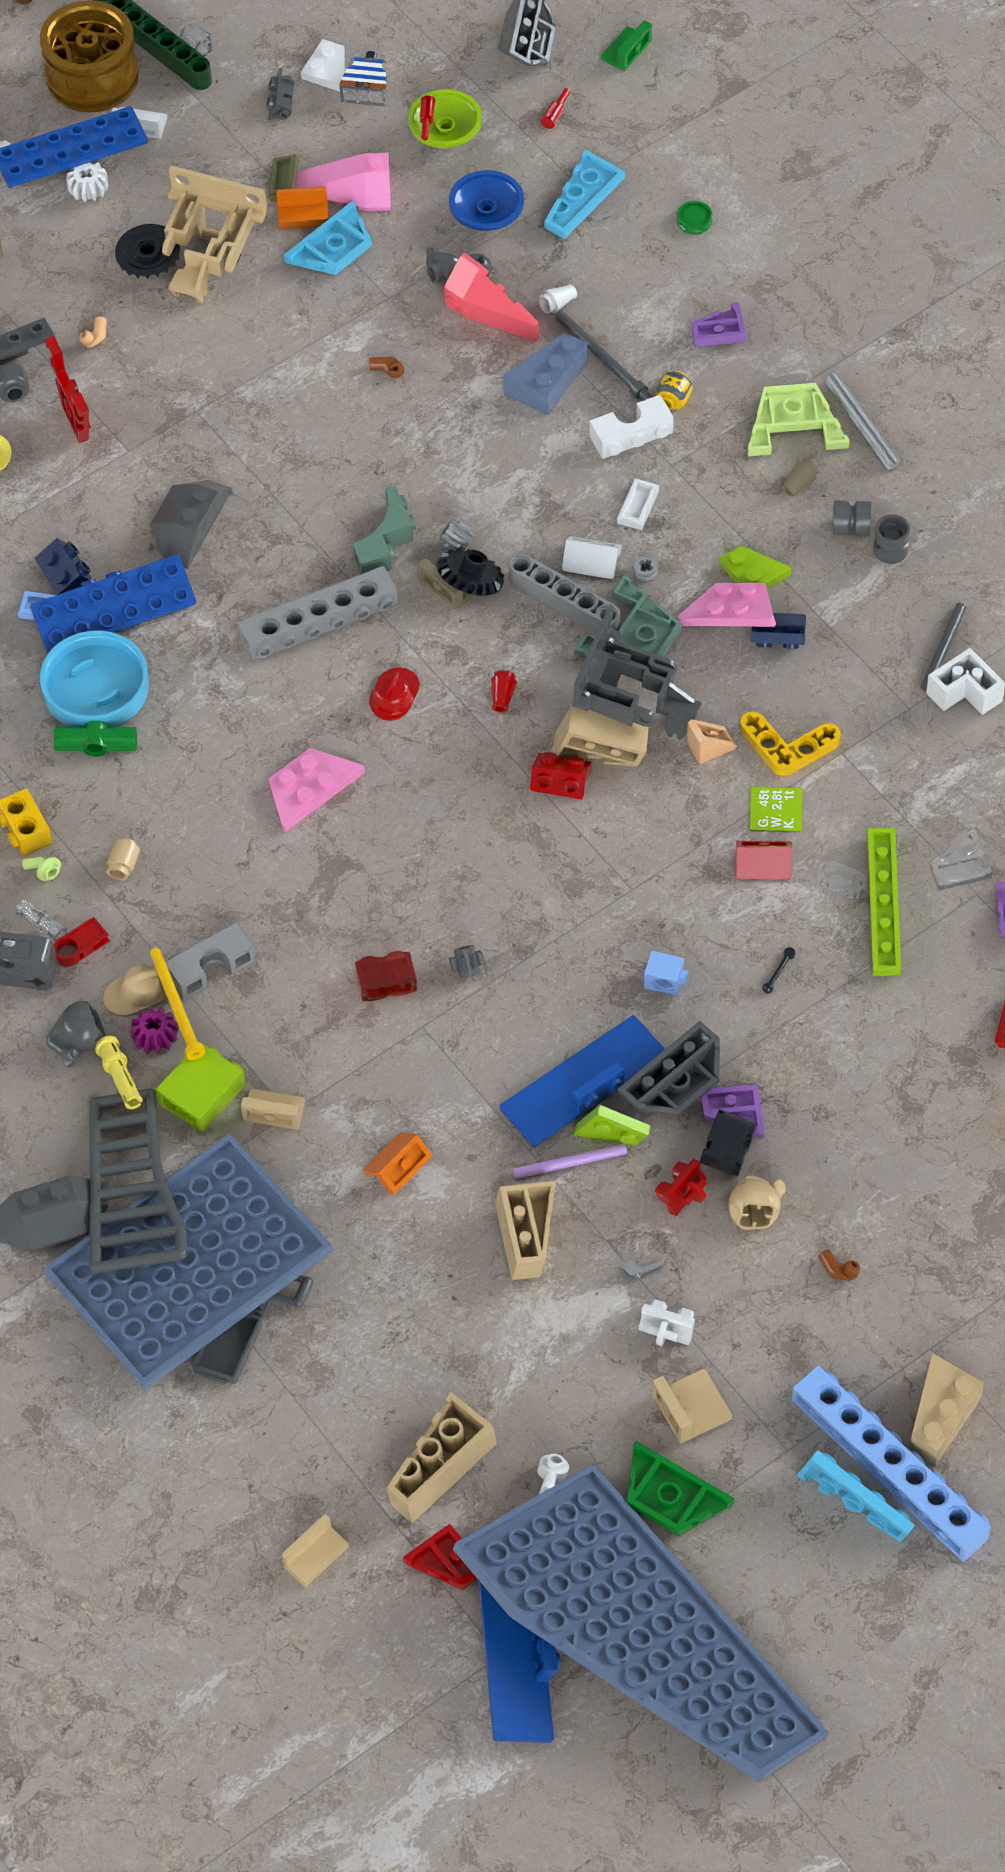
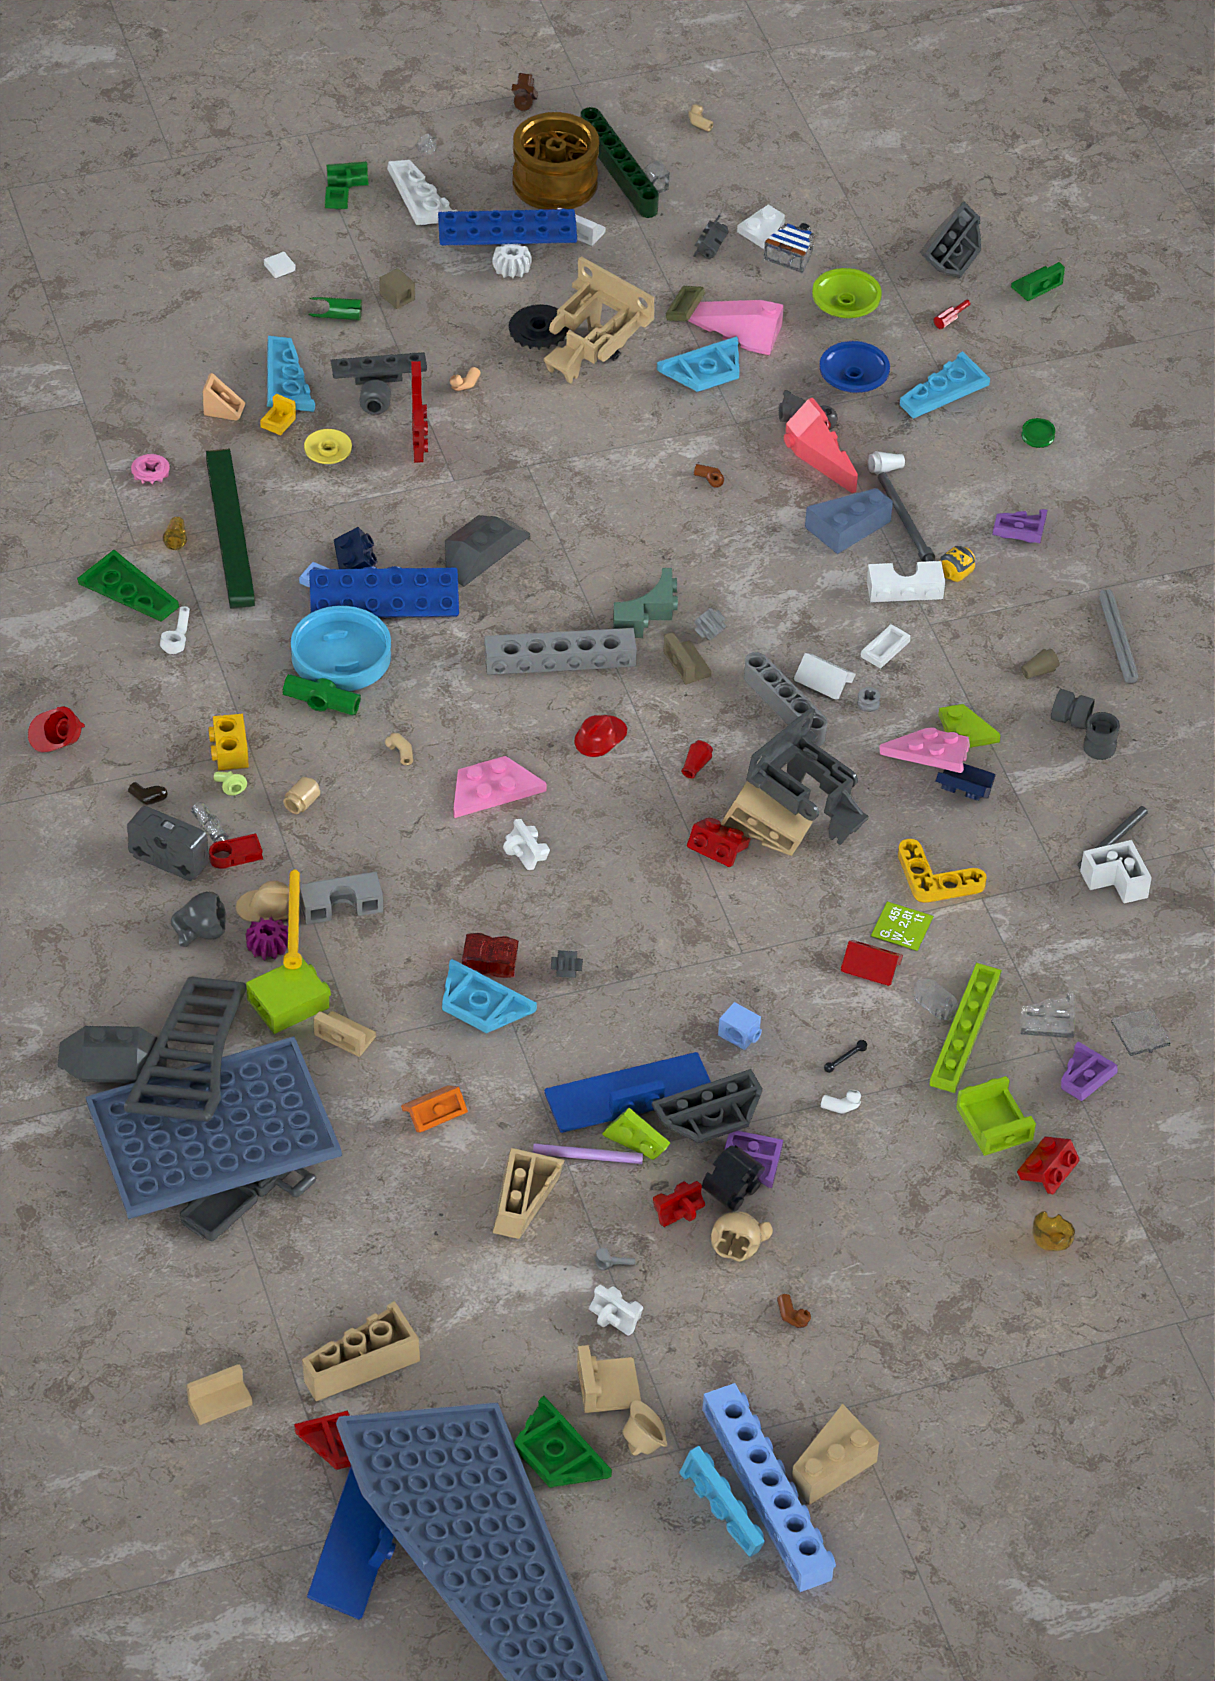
camera: 15 degrees right, 10 degrees down
light yellow pin [94,1036,143,1110] -> none
orange panel [276,187,329,229] -> none
red axle [420,95,436,141] -> none
black gear [437,548,504,596] -> none
white plate [537,1454,569,1494] -> none
sand green wing [574,575,682,658] -> none
light nougat slope [687,719,737,764] -> none
yellowish green wing [748,383,850,456] -> none
none -> tan arm [385,733,413,765]
none -> medium azure wing [442,959,537,1033]
none -> white hips [503,819,550,870]
none -> tan piece [623,1400,667,1456]
none -> white arm [821,1090,861,1114]
none -> lime panel [956,1076,1036,1156]

